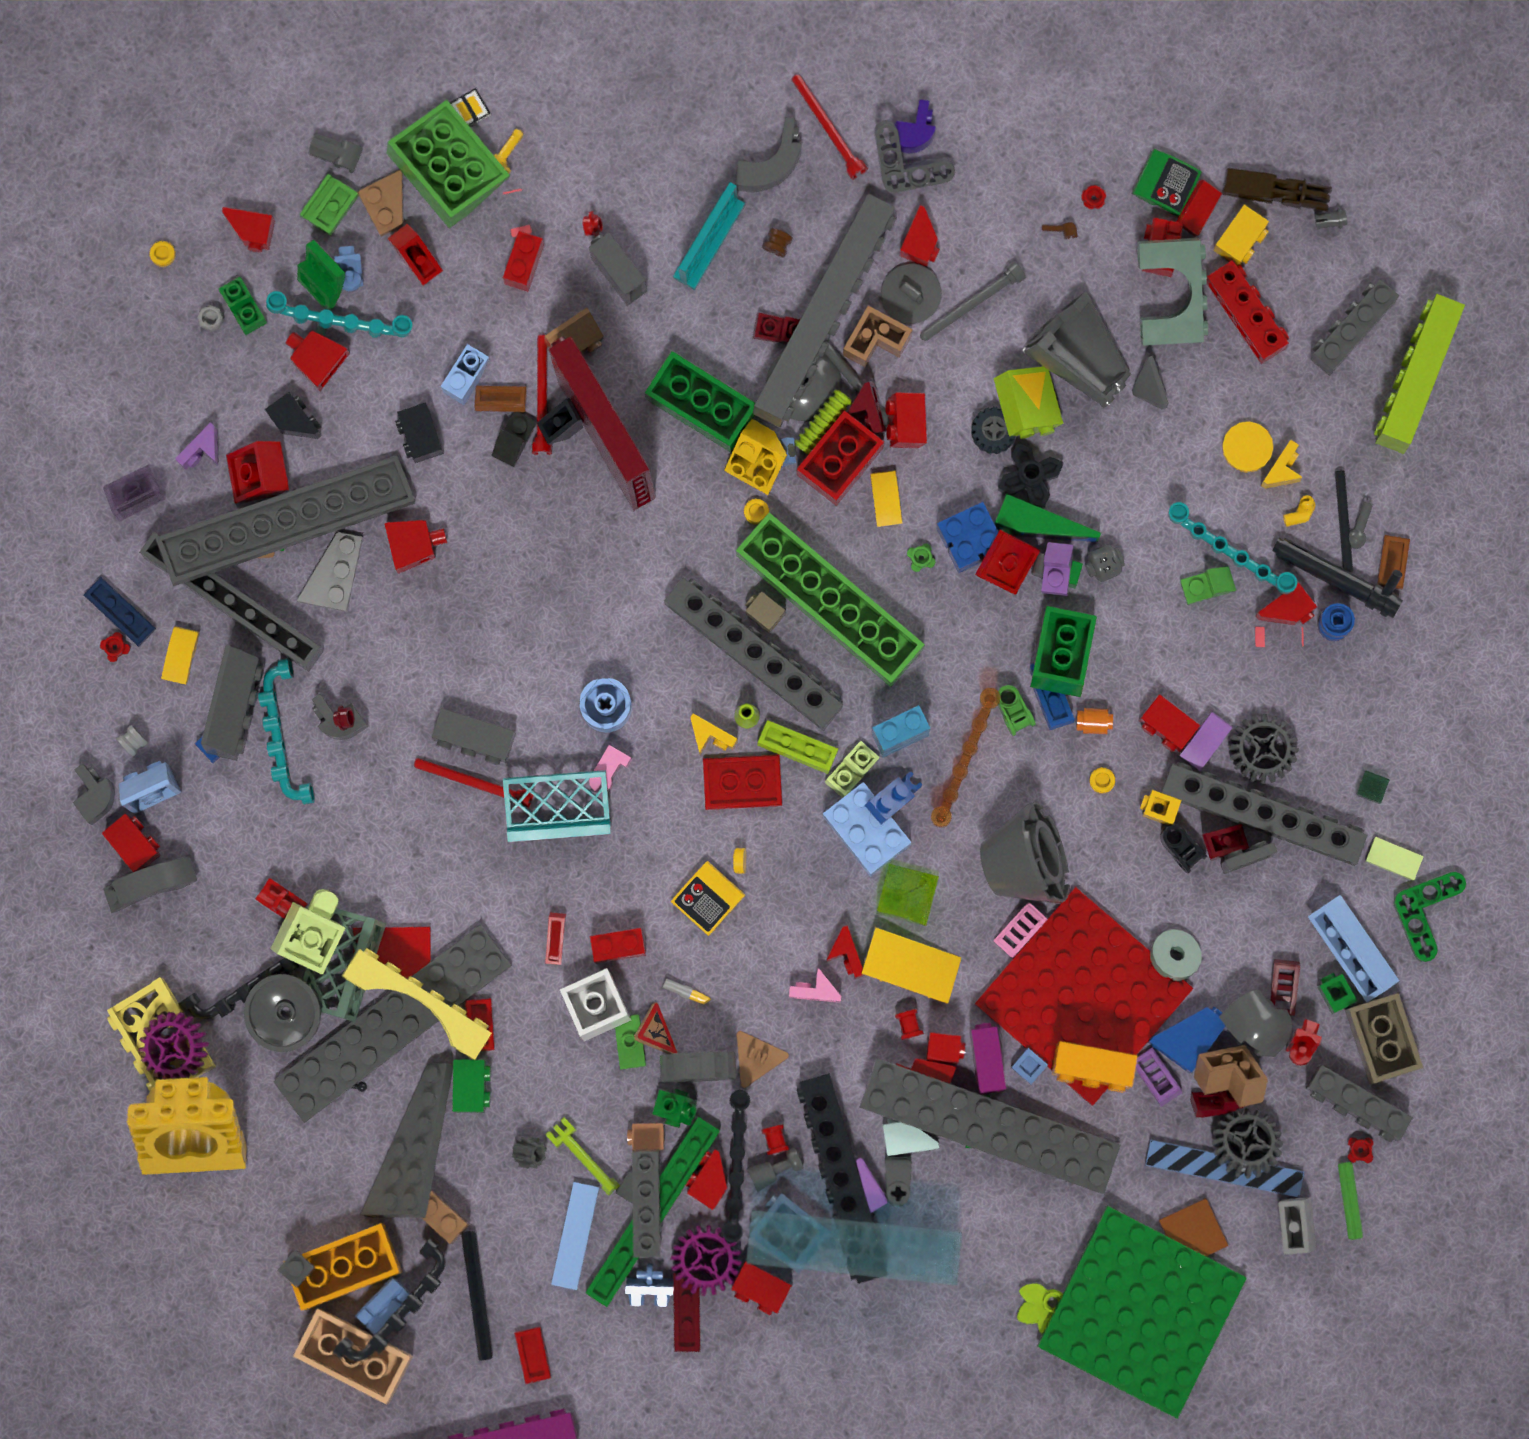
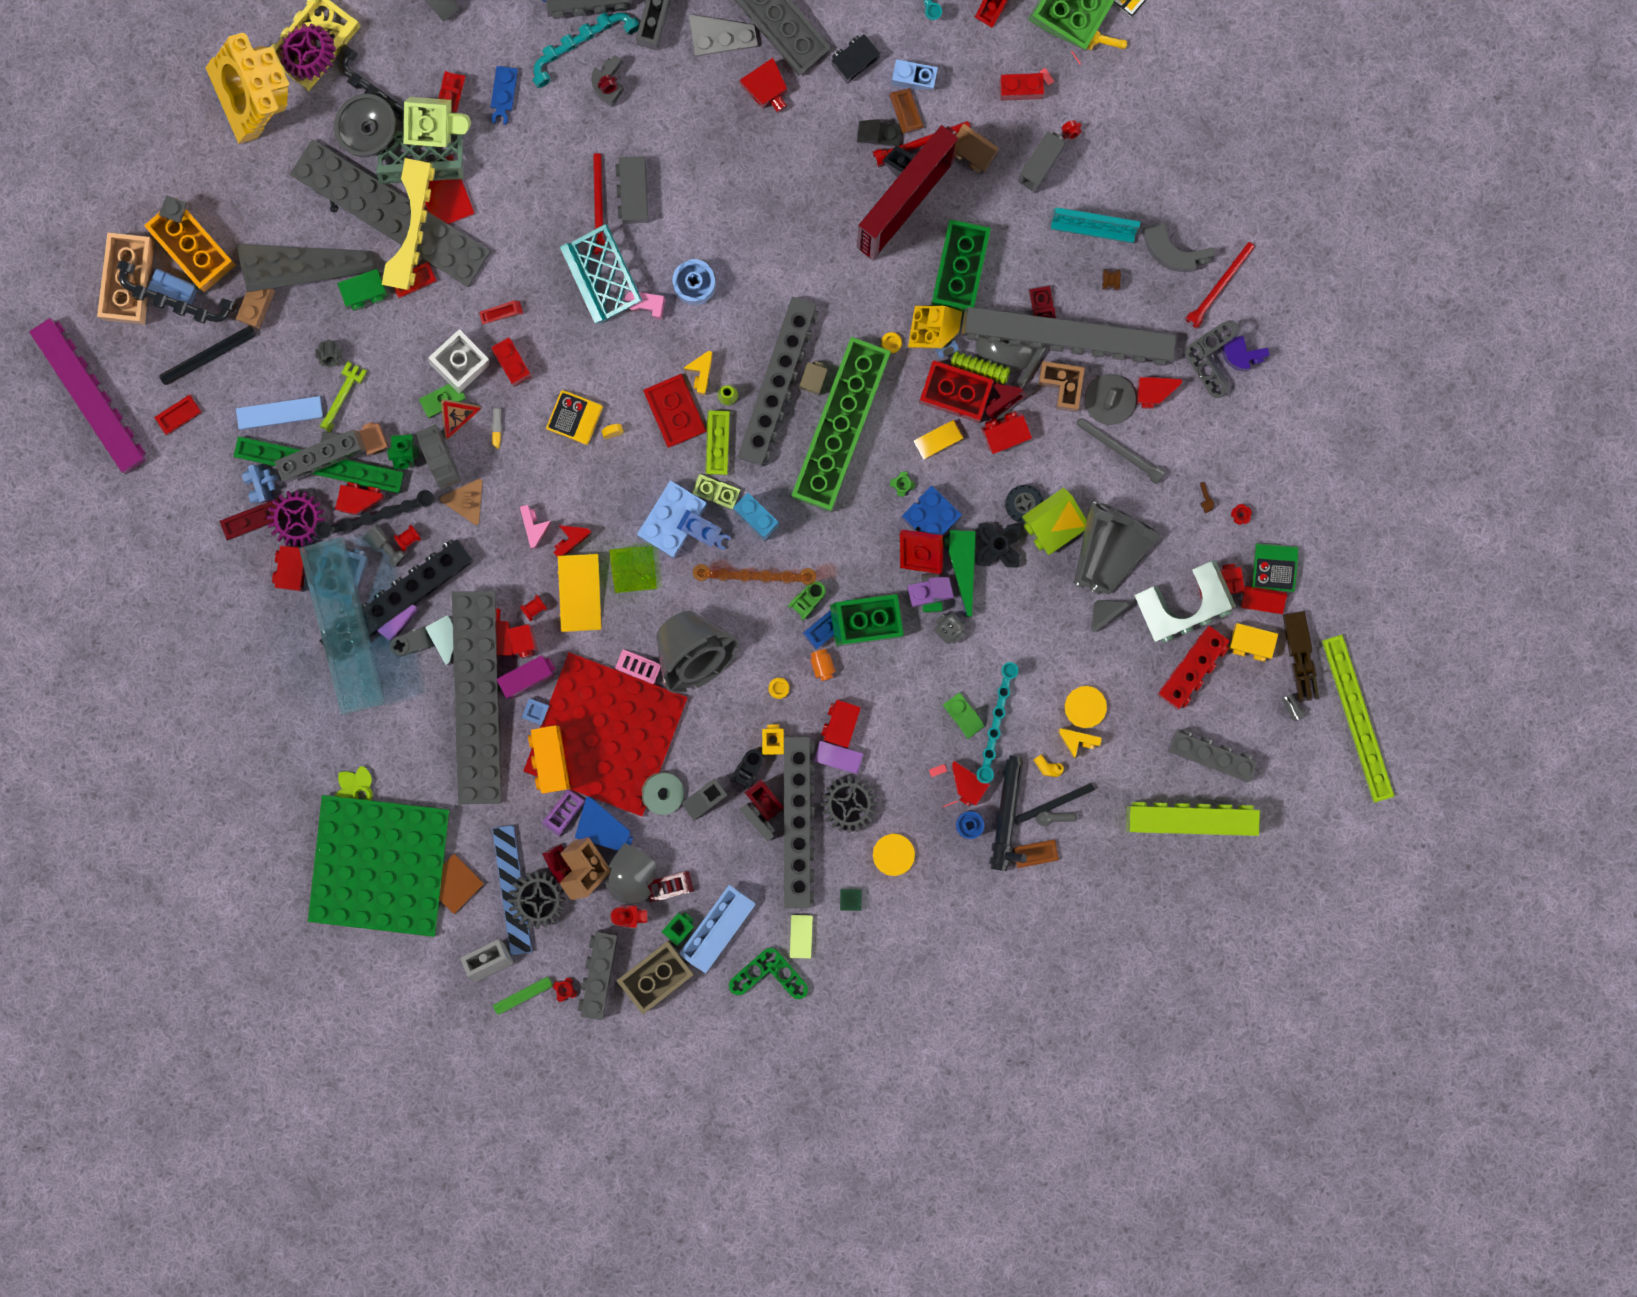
camera: 65 degrees right, 5 degrees up
none -> blue plate [491,66,518,125]
none -> dark grey slope [681,778,728,820]
none -> yellow tile [872,833,915,876]
none -> lime tile [1322,634,1395,803]

